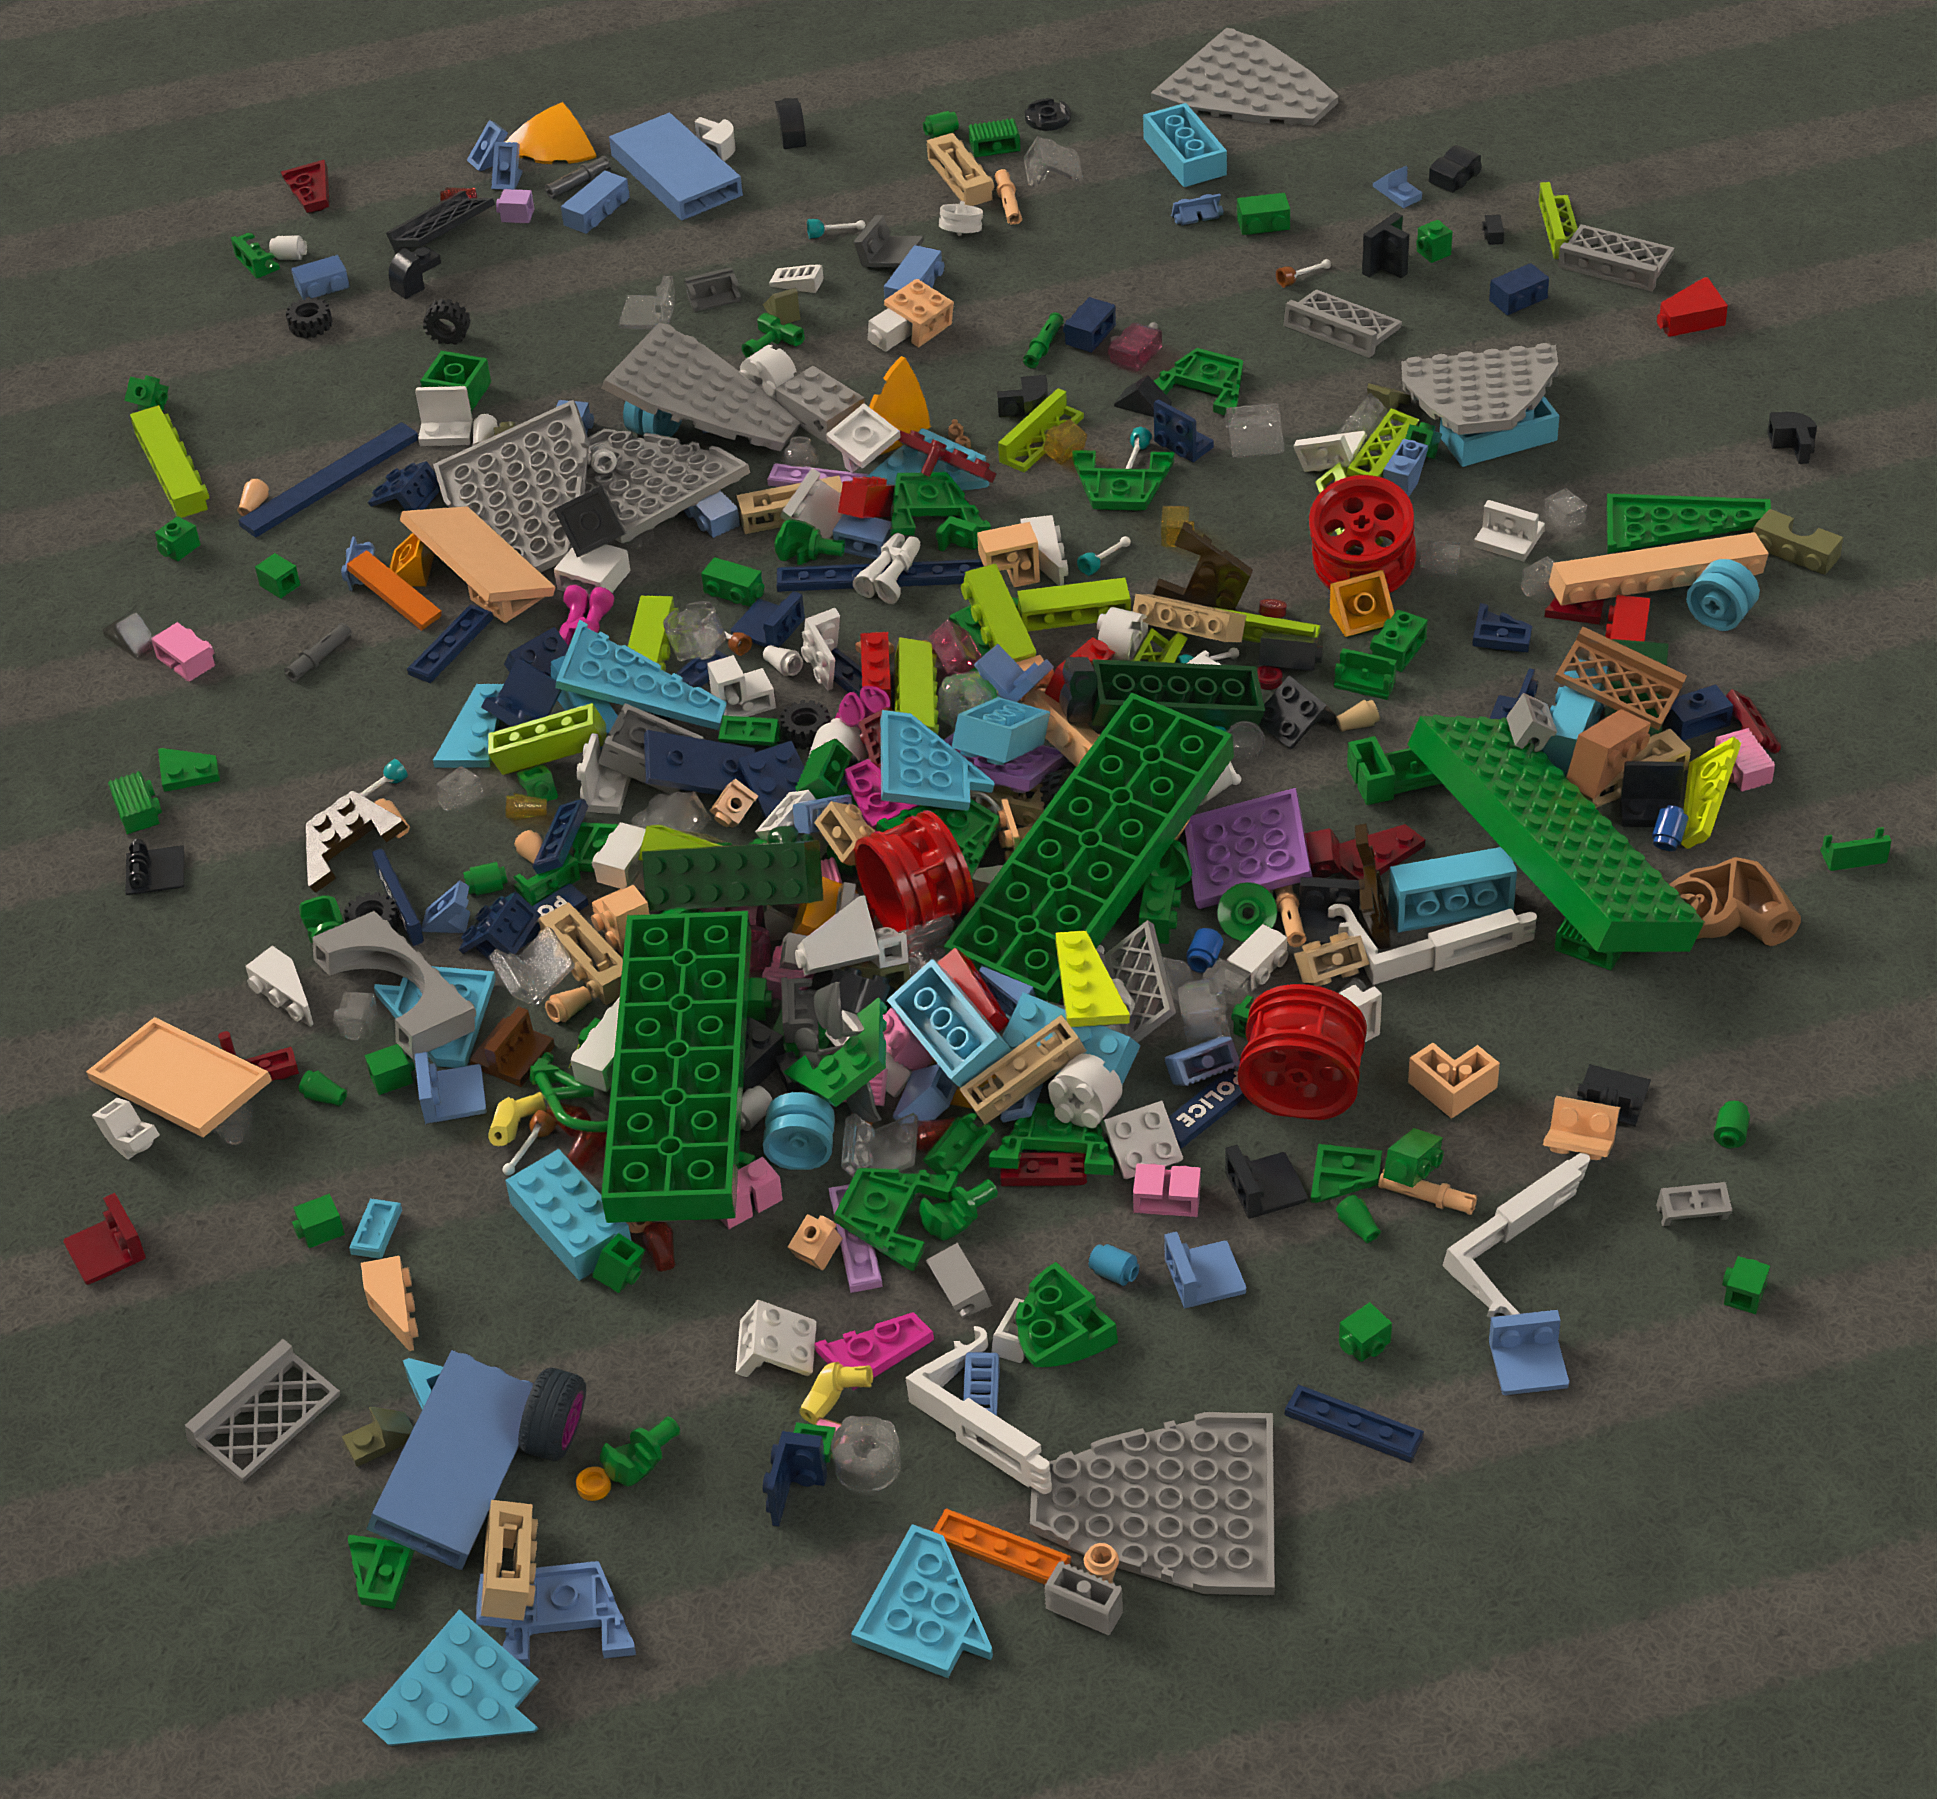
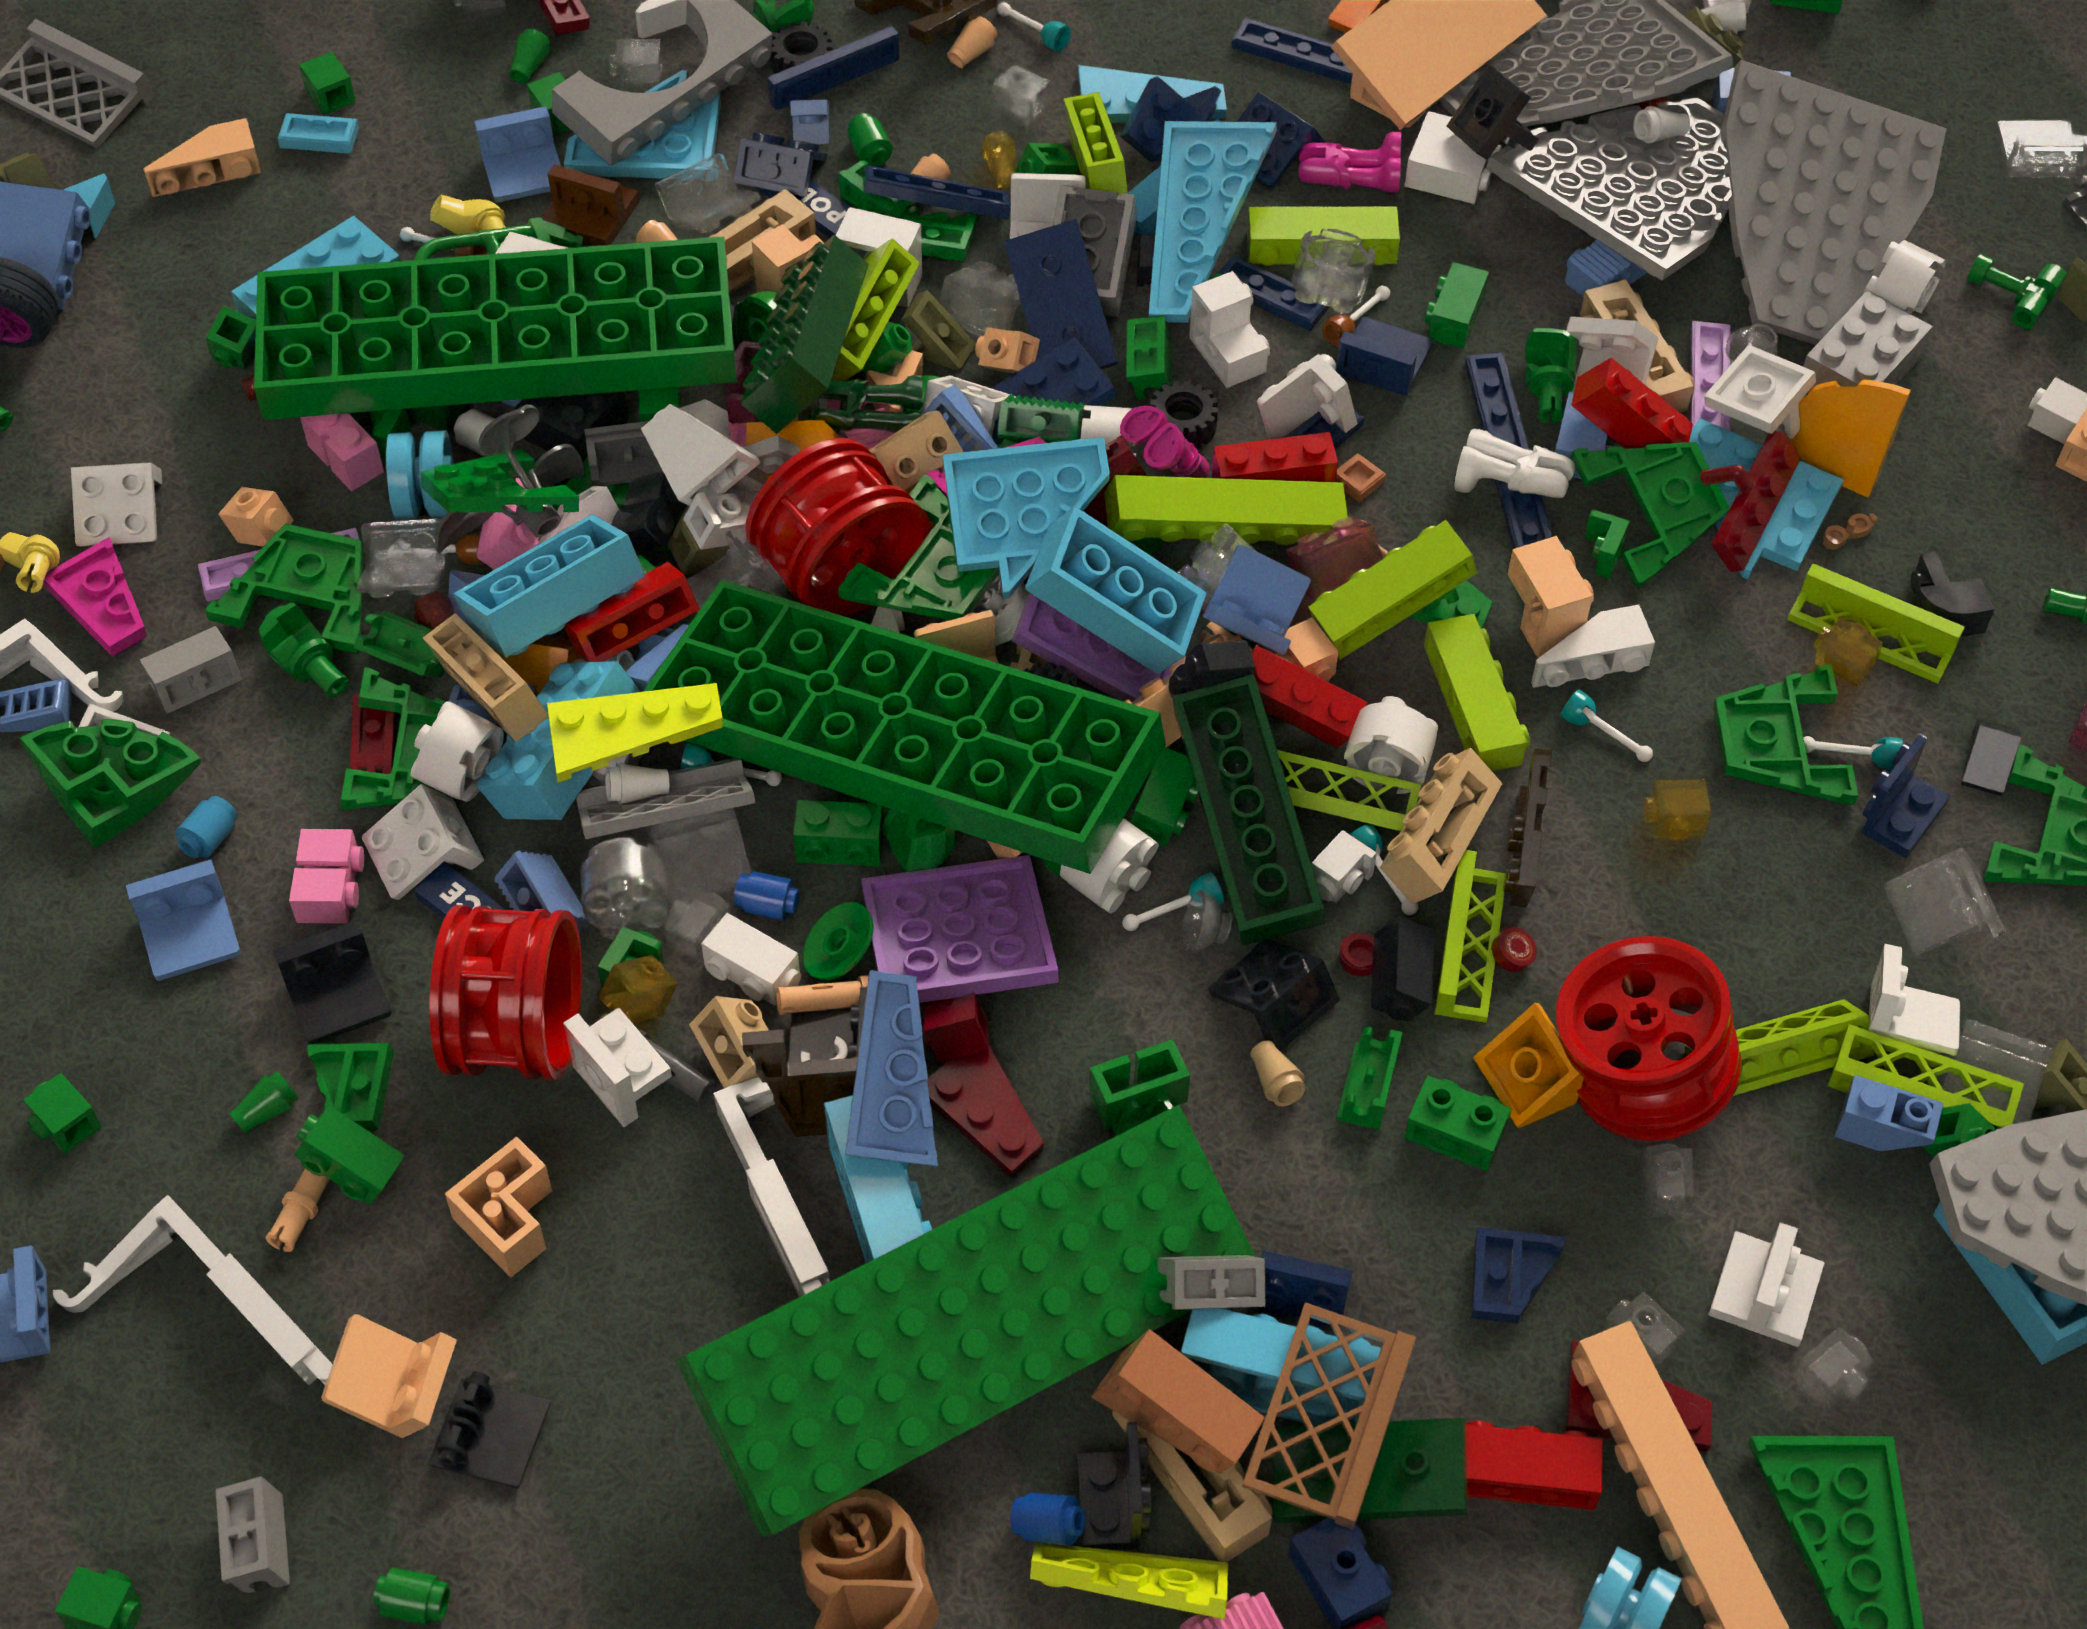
camera: 80 degrees right, 10 degrees up
none -> medium blue wing [845,970,938,1167]

